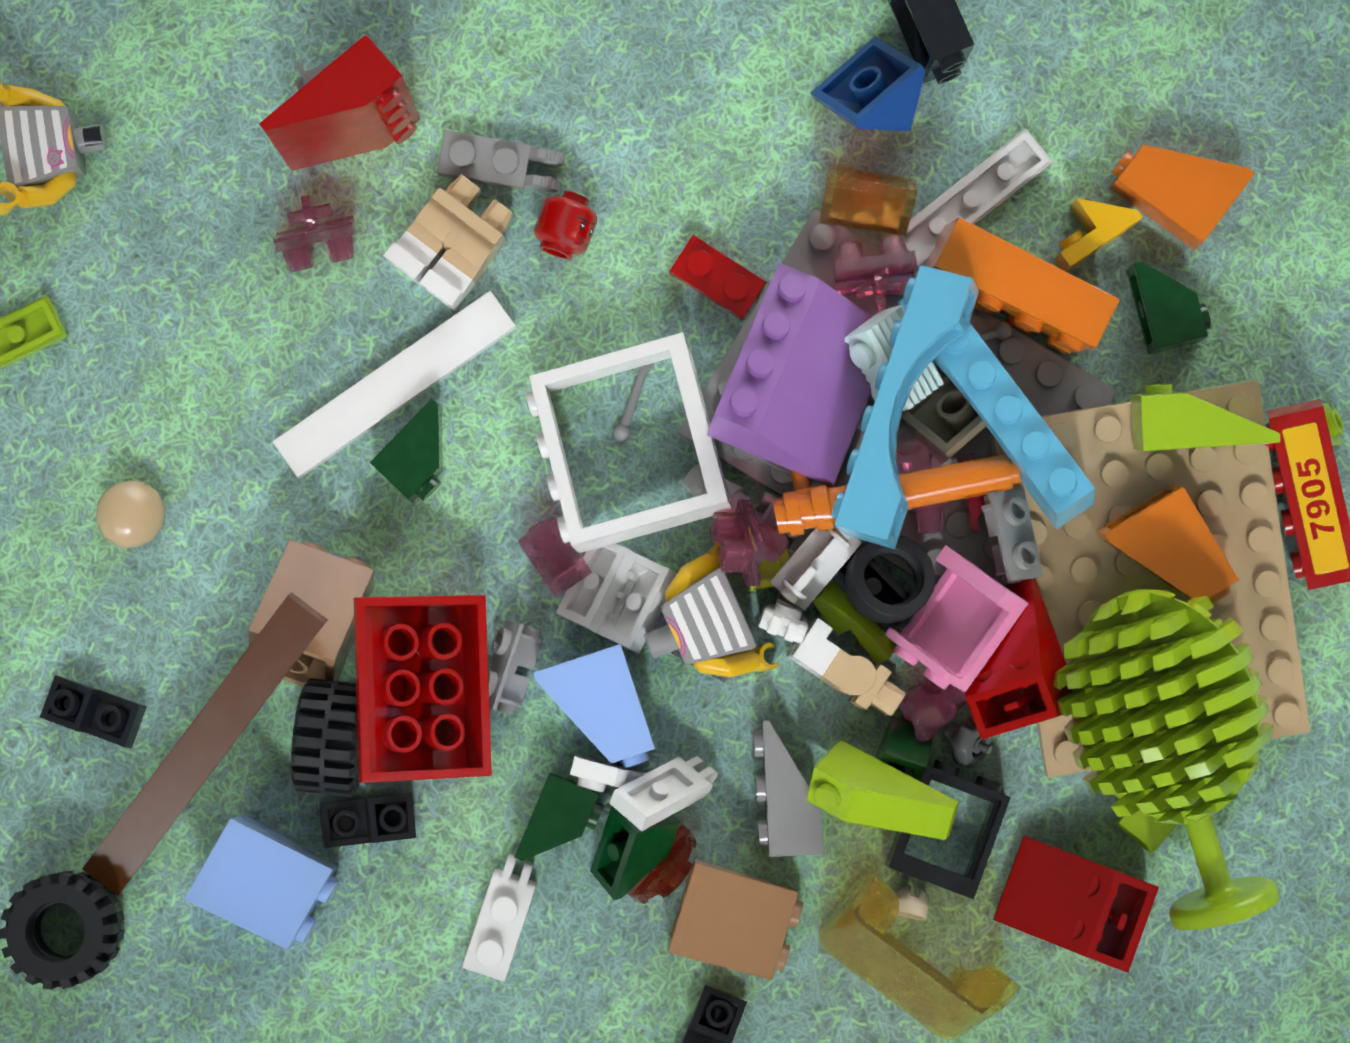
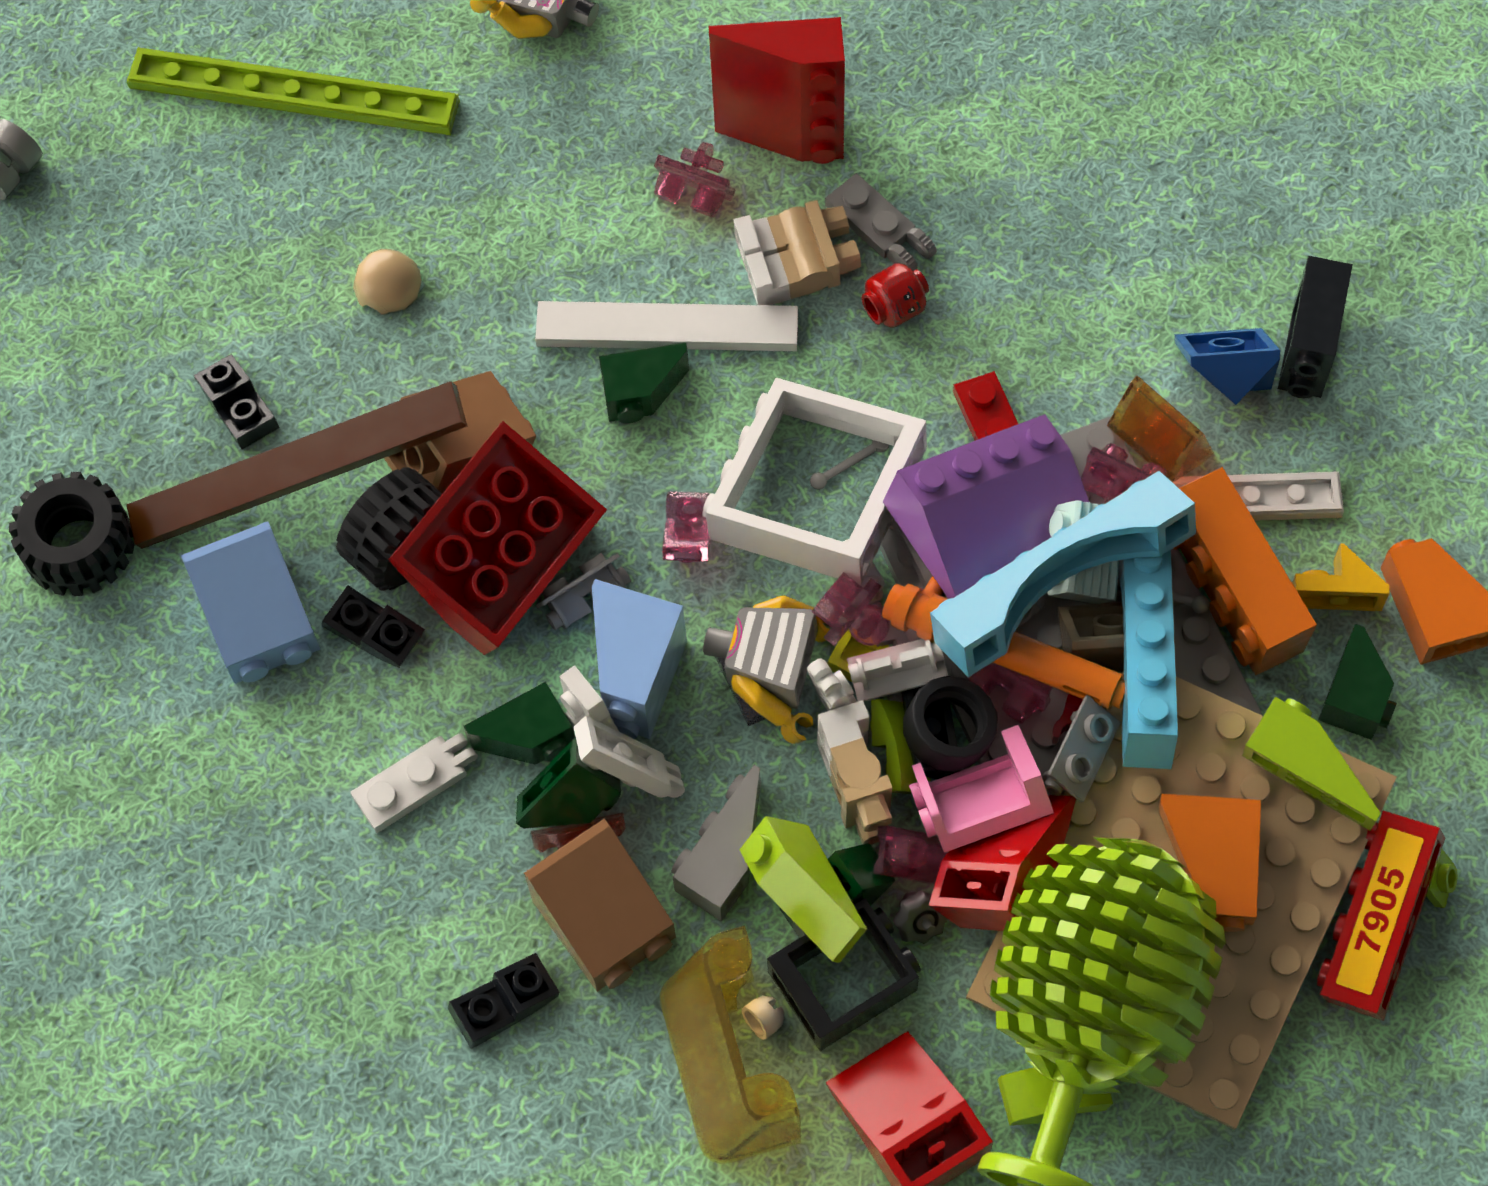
camera: 45 degrees right, 20 degrees down
white slope [556,543,677,654] -> none

